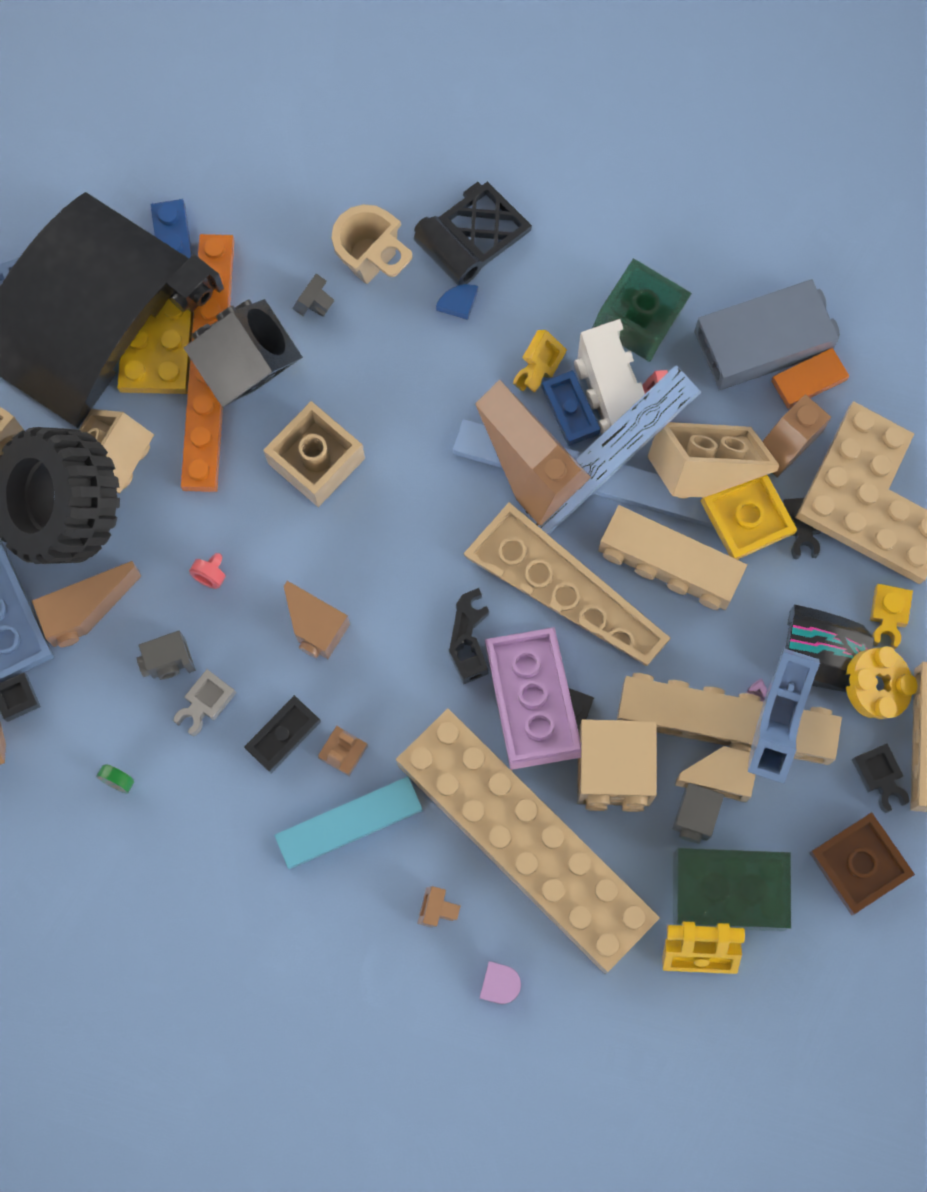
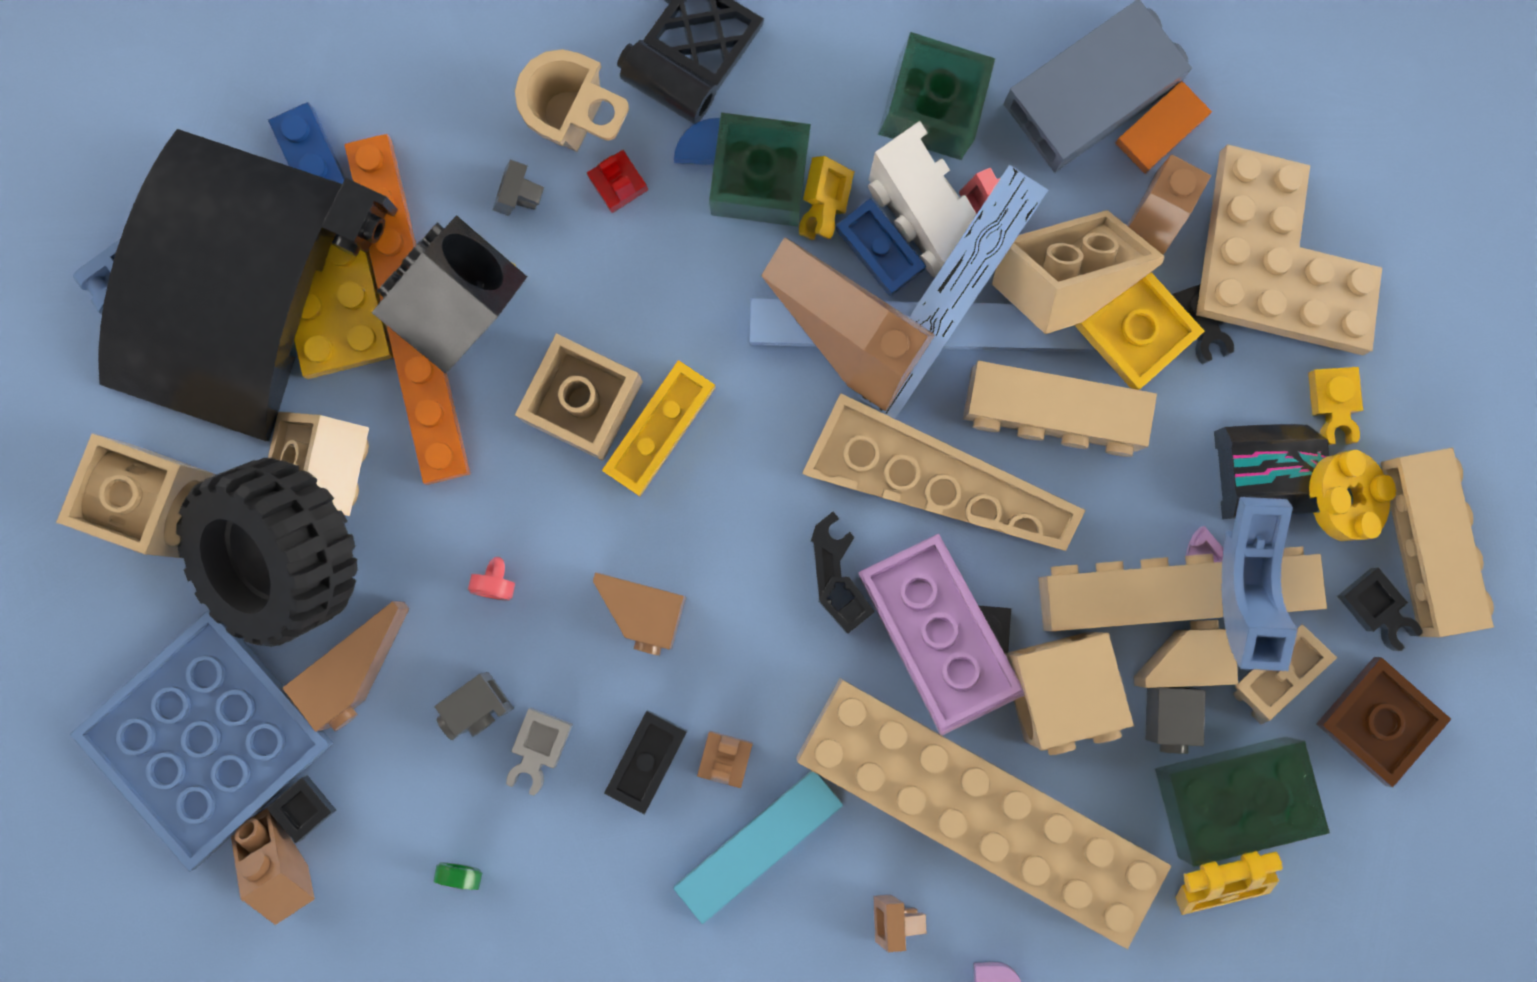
camera: 20 degrees left, 10 degrees up
none -> red tile [586,150,648,213]
none -> yellow plate [602,360,716,497]
none -> clear green brick [709,112,811,227]
none -> tan hinge [1233,624,1337,725]

